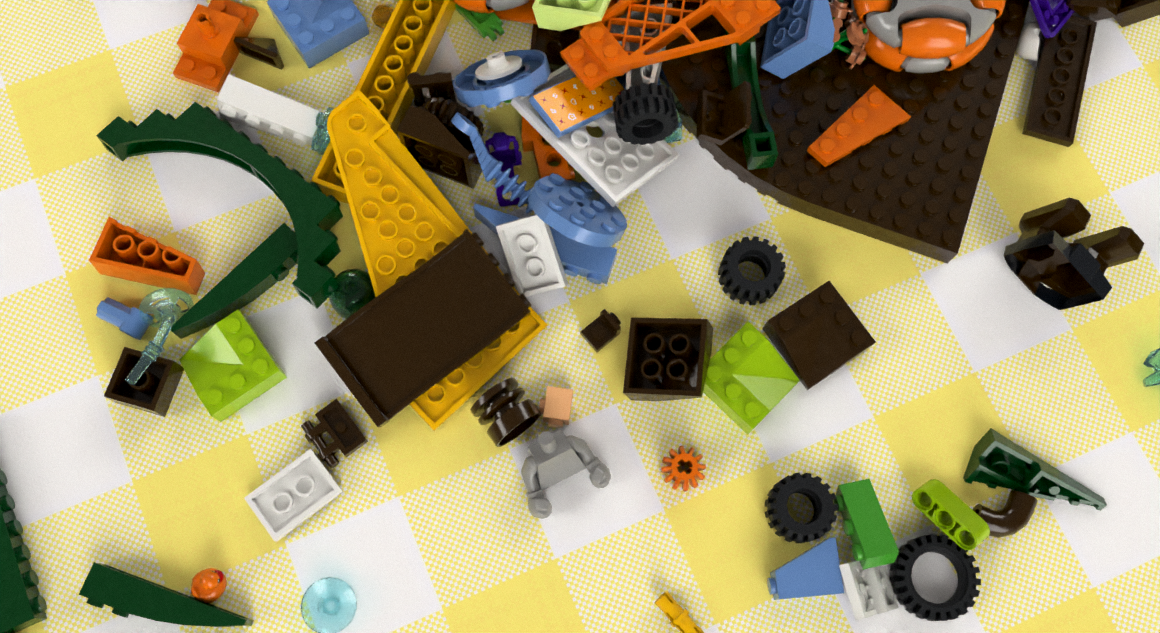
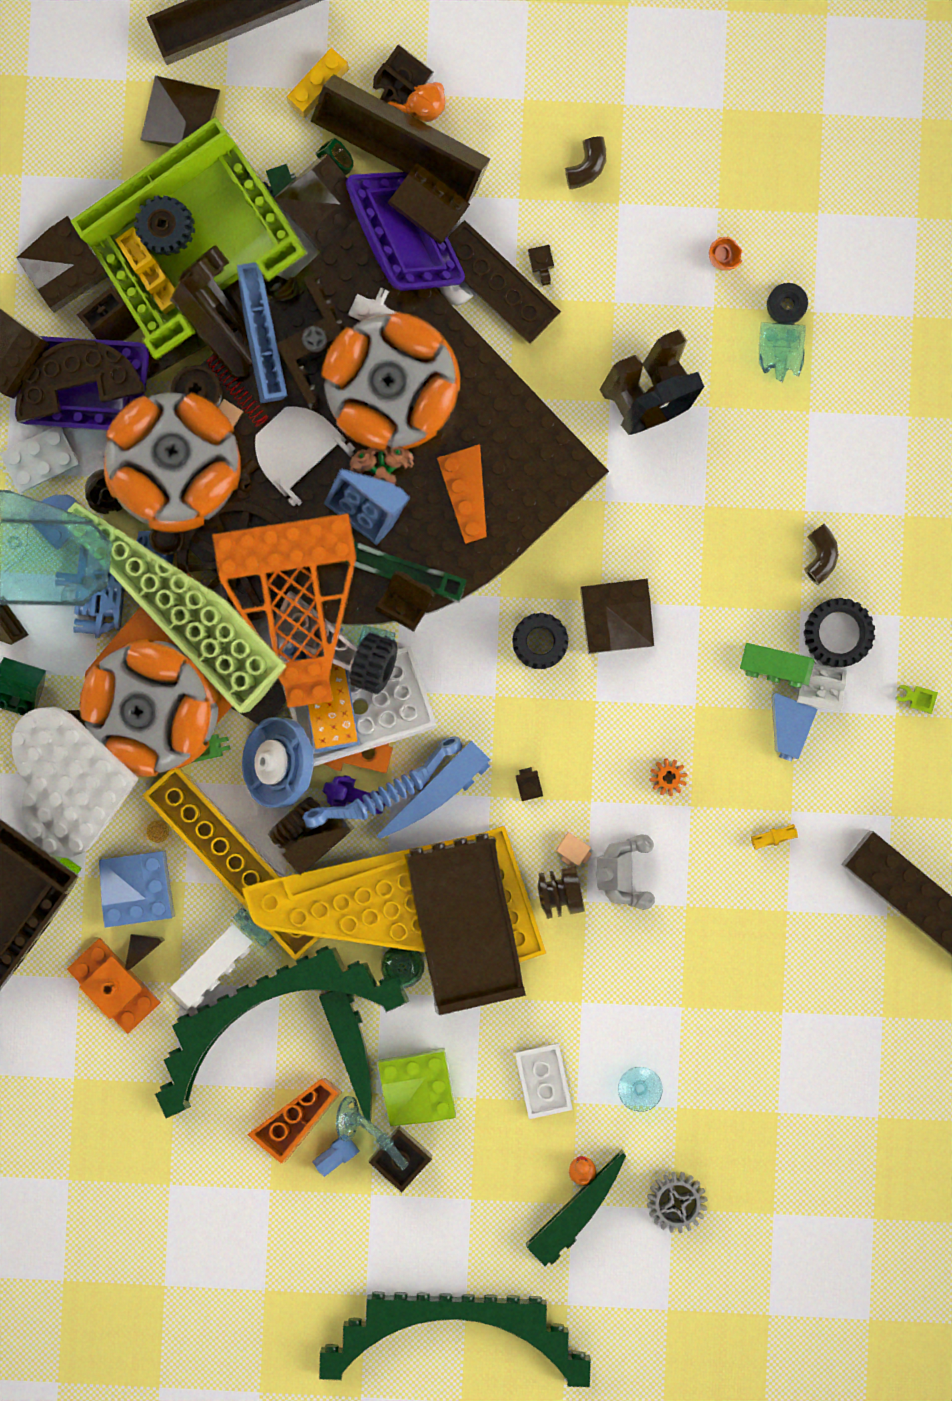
camera: 60 degrees left, 15 degrees up
dark brown plate [301,399,368,468] -> none
dark brown plate [407,72,457,108] -> none
white plate [496,214,568,297] -> none
medium blue piece [528,173,627,247] -> none
dark brown slope [623,318,713,401] -> none
lime slope [703,321,800,435] -> none
black tyre [765,473,838,543] -> none
lime beam [912,479,990,550] -> none
dark green wedge [963,428,1107,511] -> none
none -> dark brown plate [528,245,554,286]

